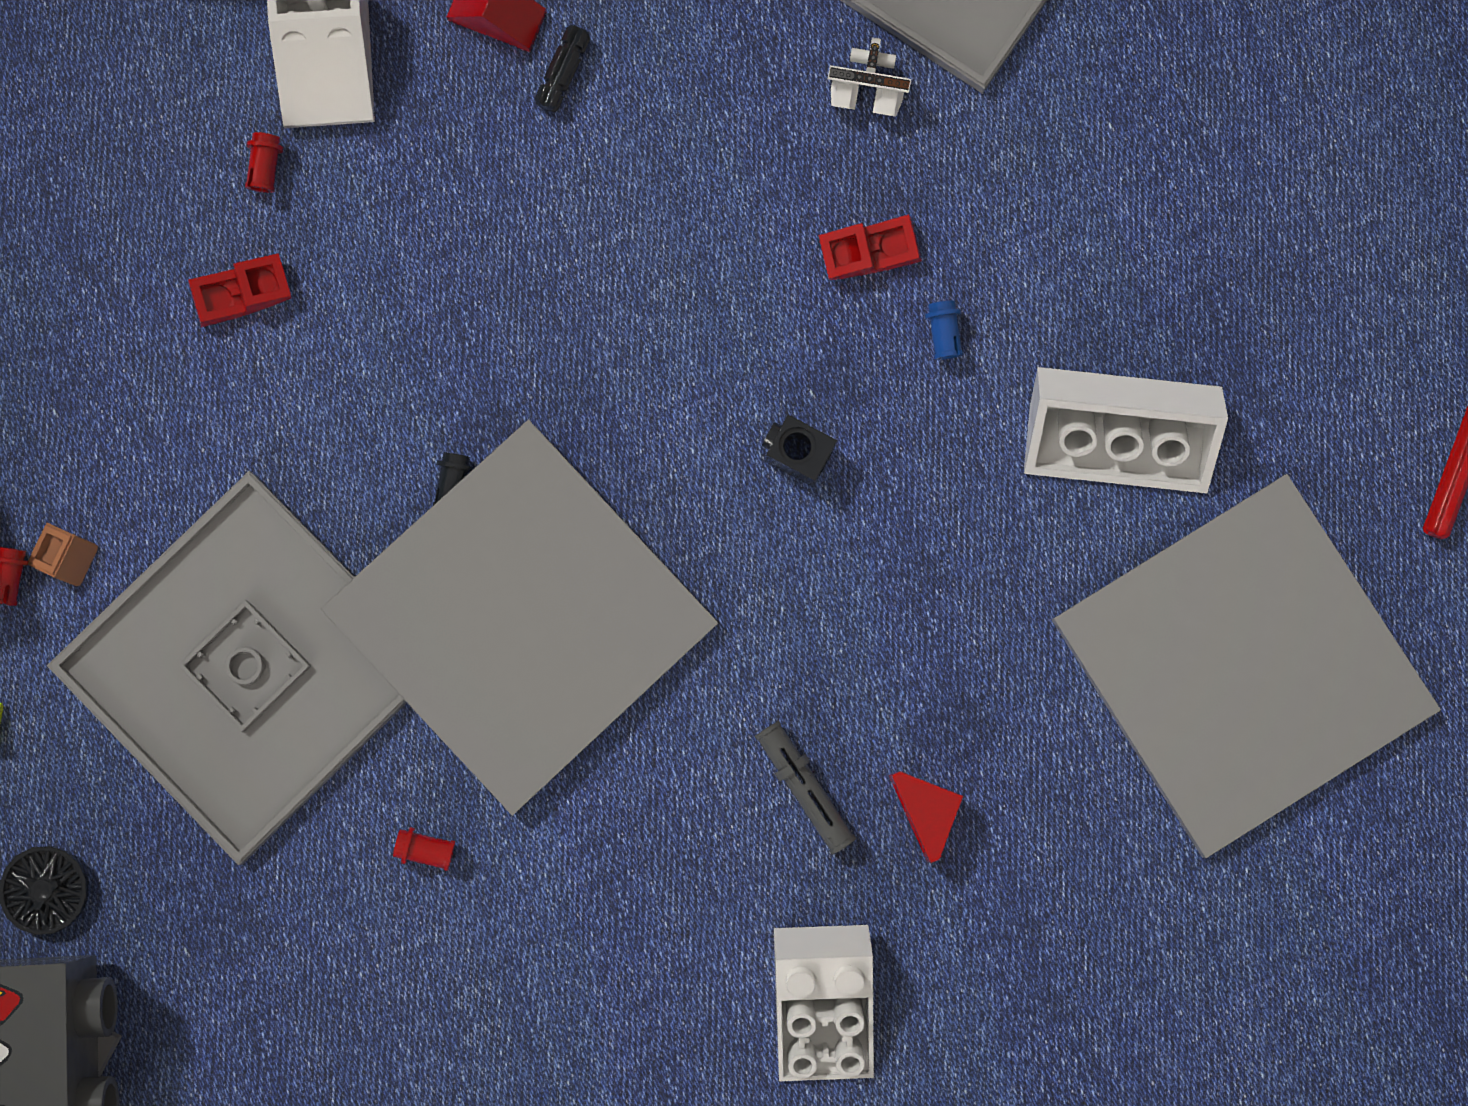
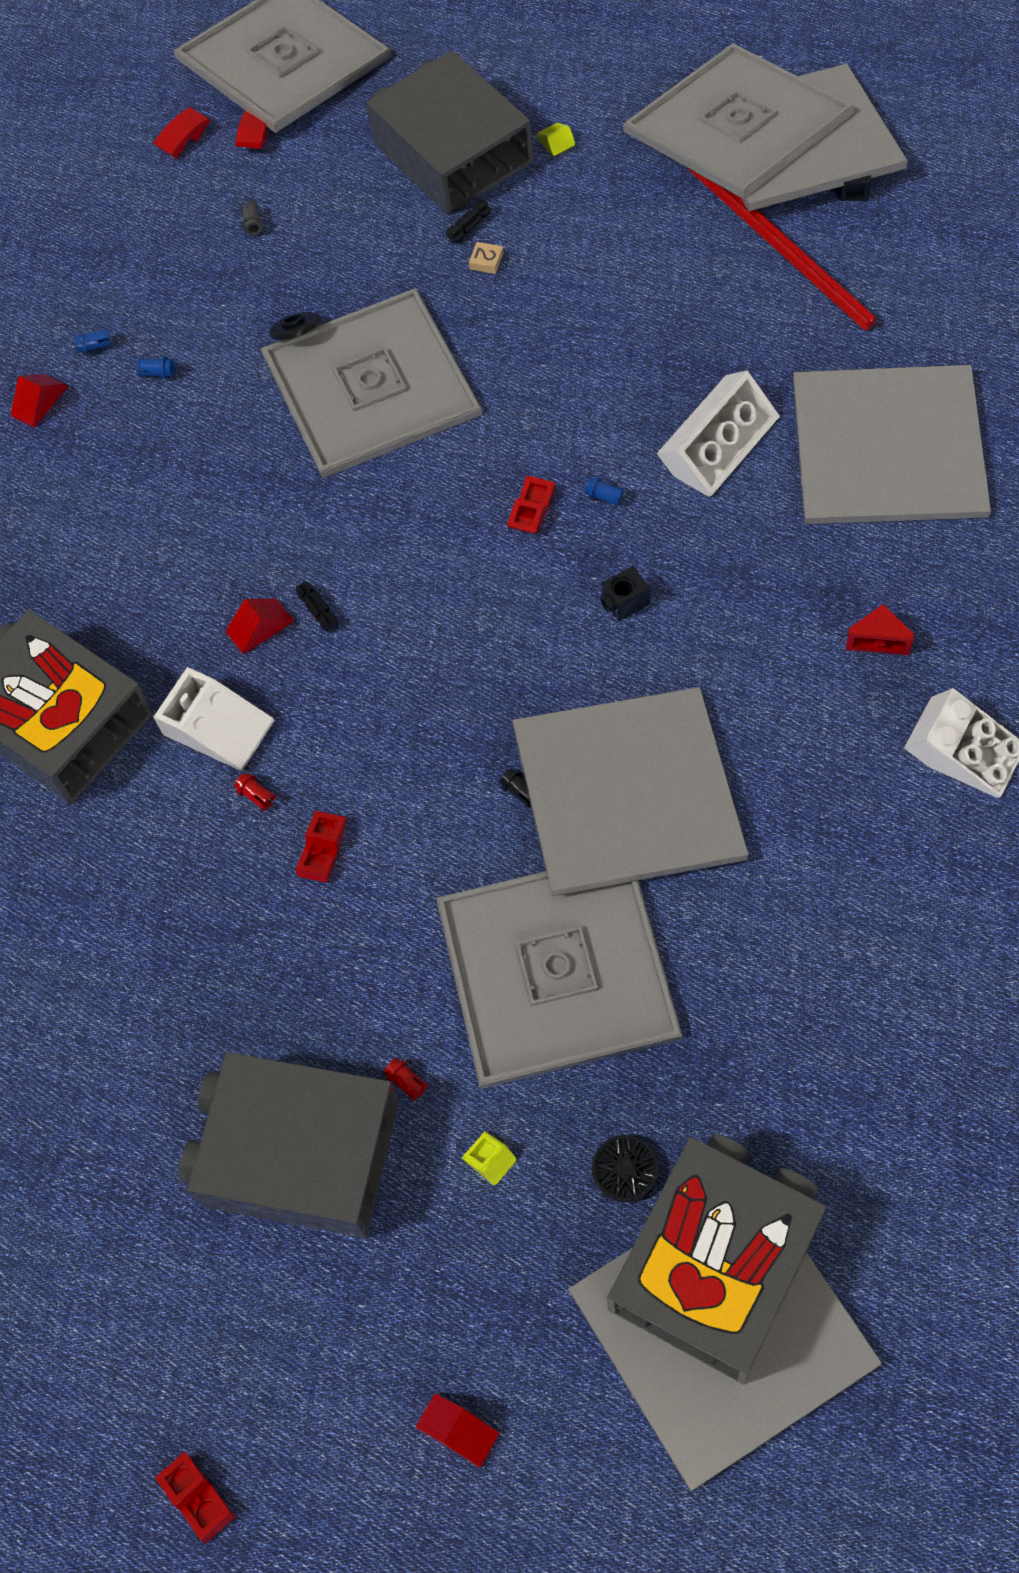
camera: 50 degrees left, 20 degrees down
nougat slope [28,523,98,586] -> none
red pin [393,827,456,871] -> none
dark grey pin [754,720,857,855] -> none
white hips [828,37,911,117] -> none

